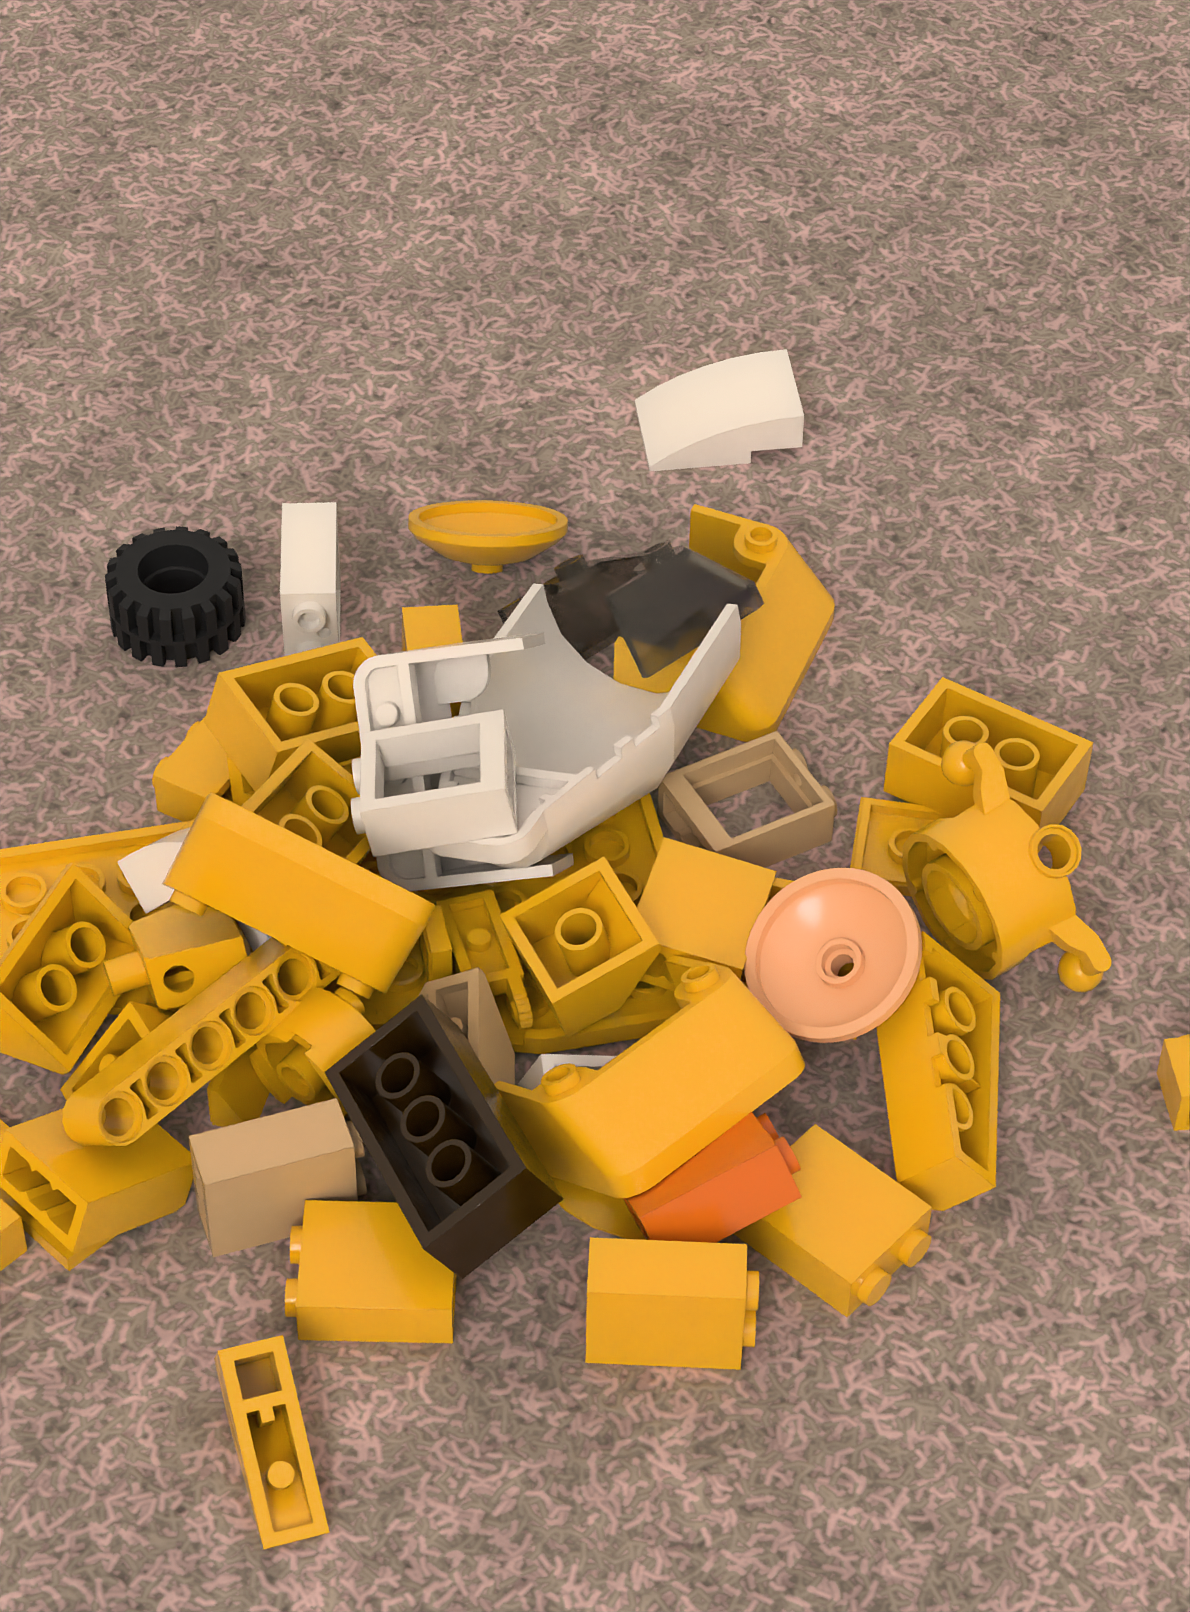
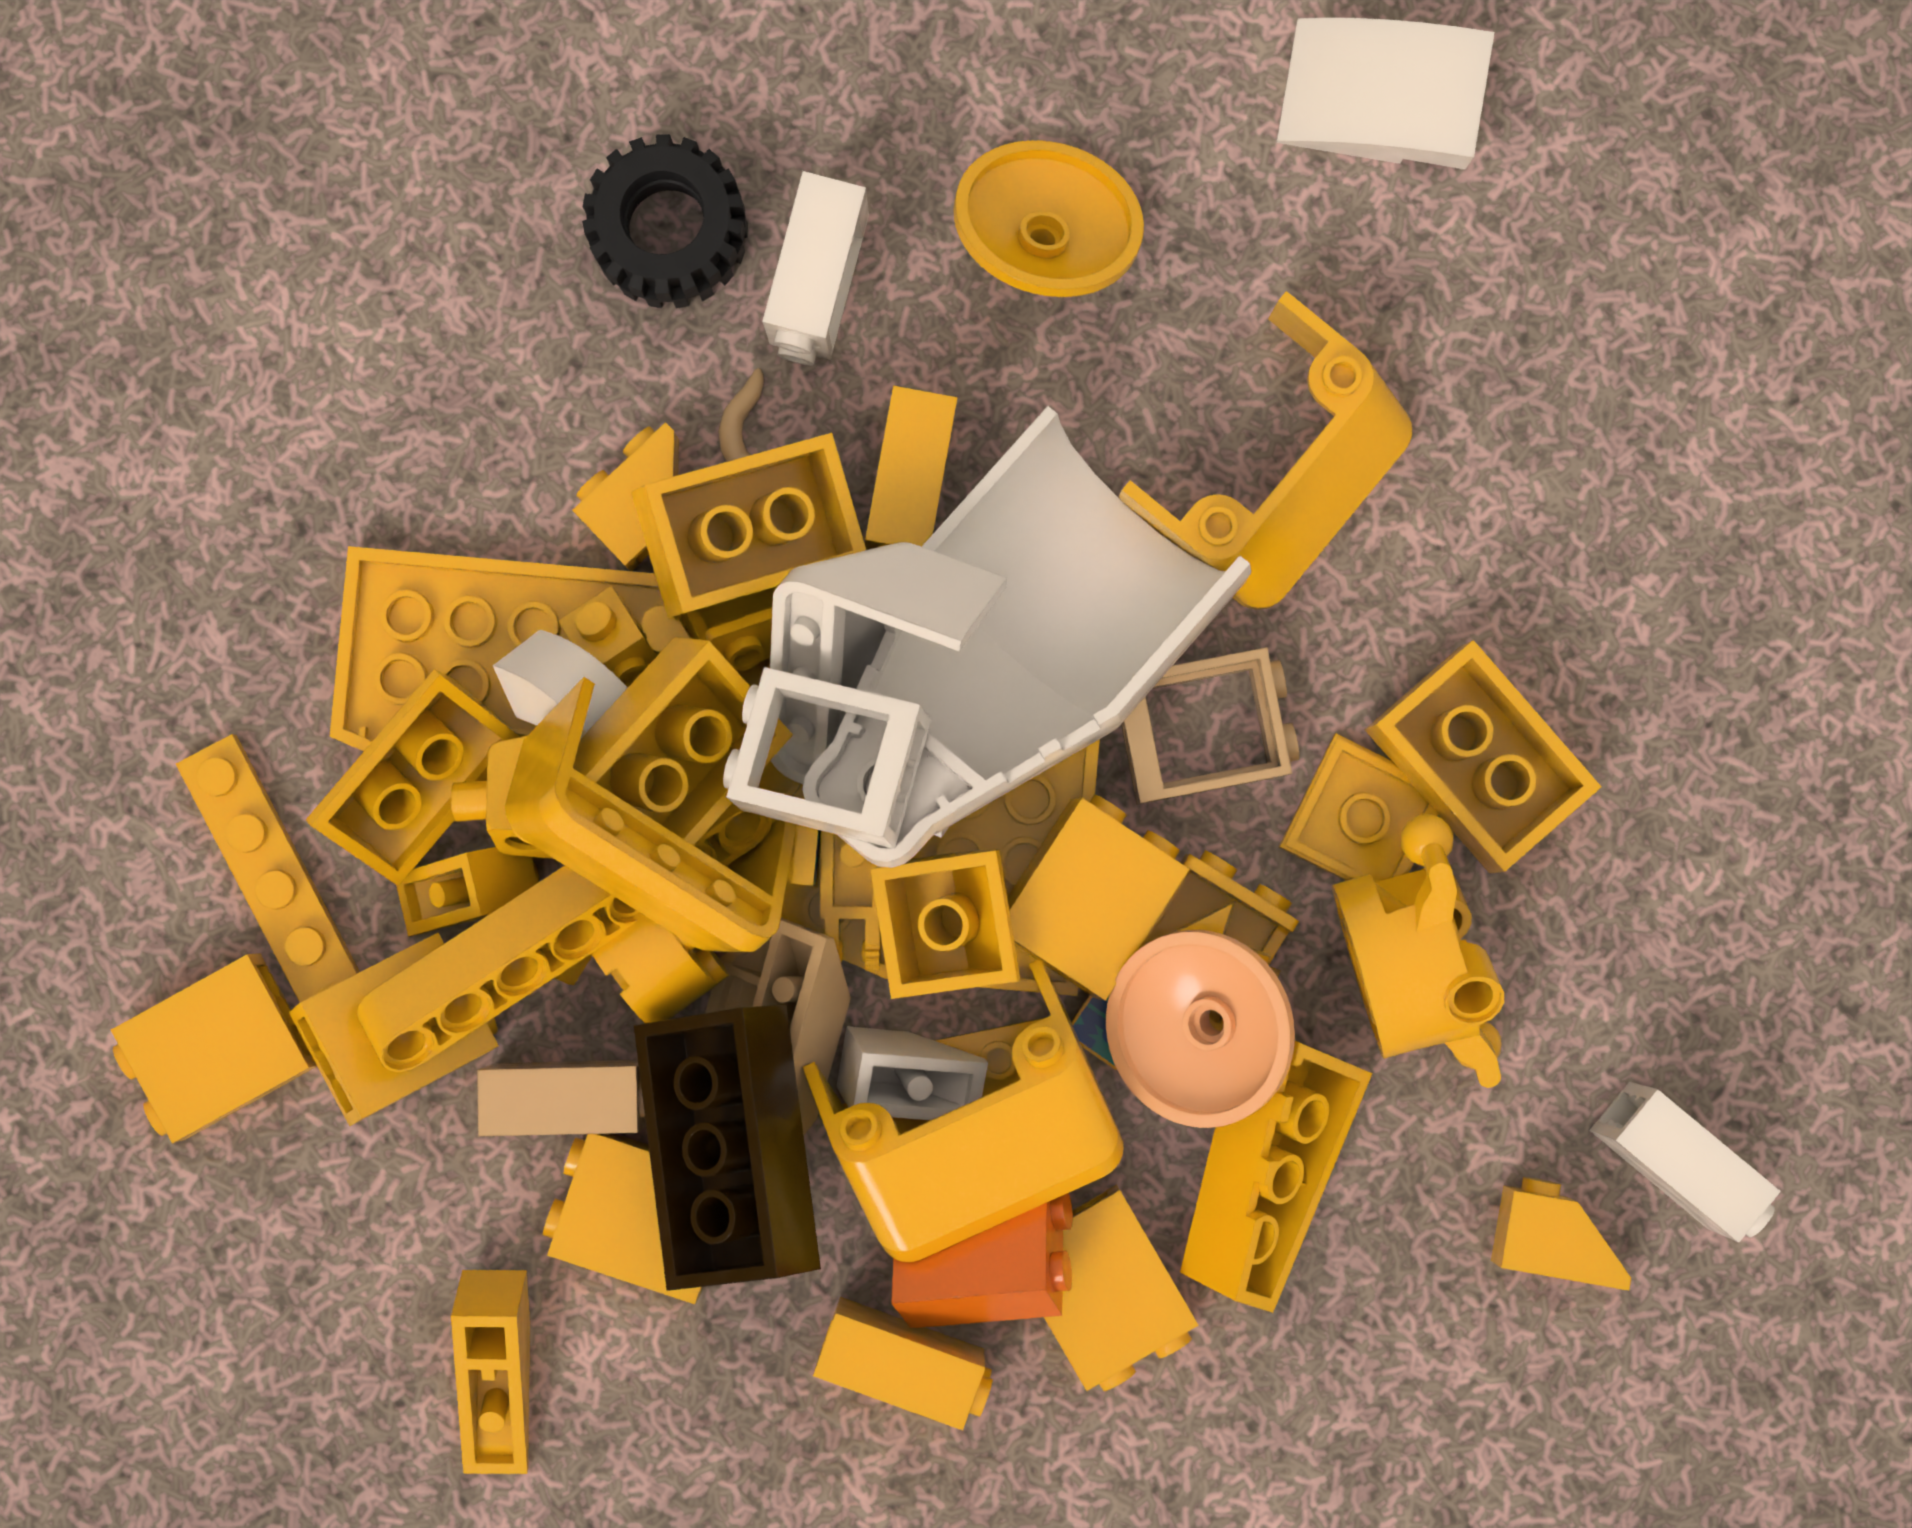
camera: 15 degrees right, 40 degrees up
clear smoke windscreen [498,541,764,678] -> none

